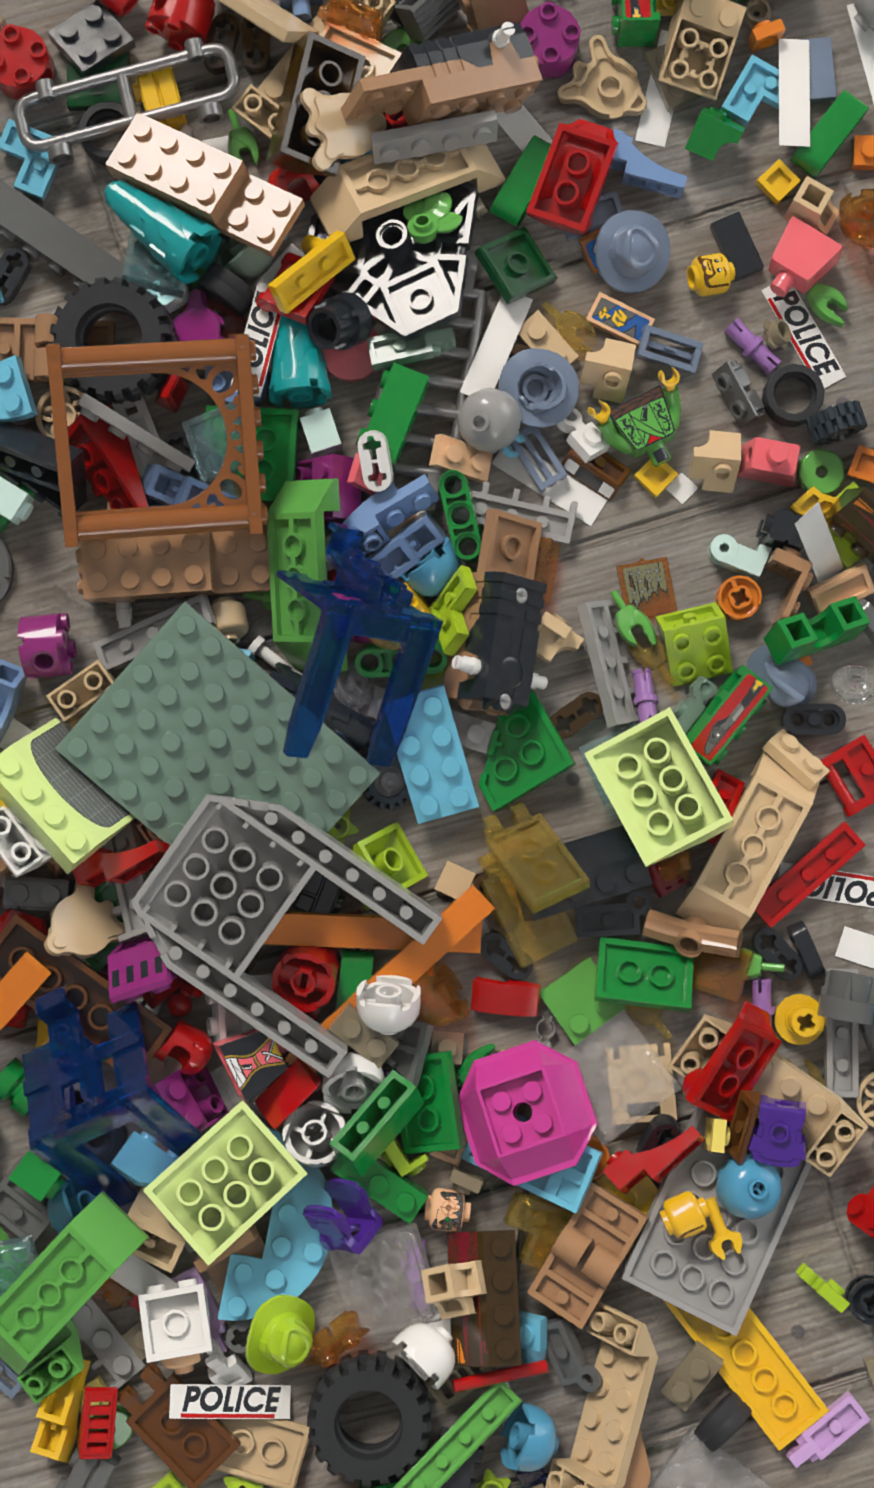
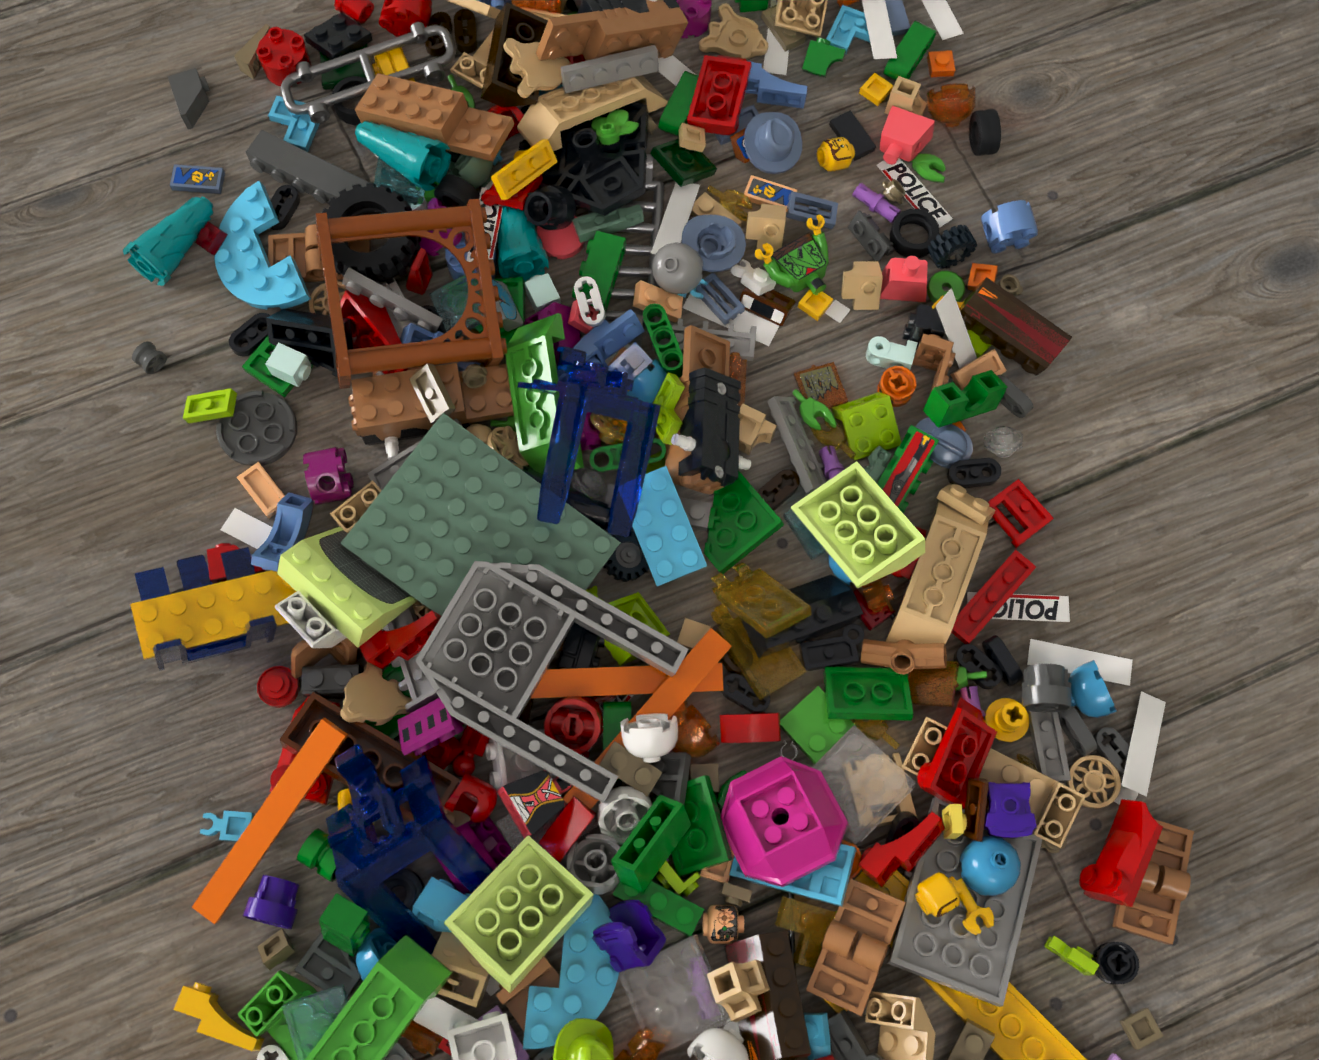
camera: 10 degrees left, 15 degrees down
none -> dark tan plate [409,363,456,424]
none -> dark tan plate [461,364,487,388]
none -> tan wheel [487,426,529,469]
none -> slope [492,279,523,332]
none -> tan plate [678,123,706,152]

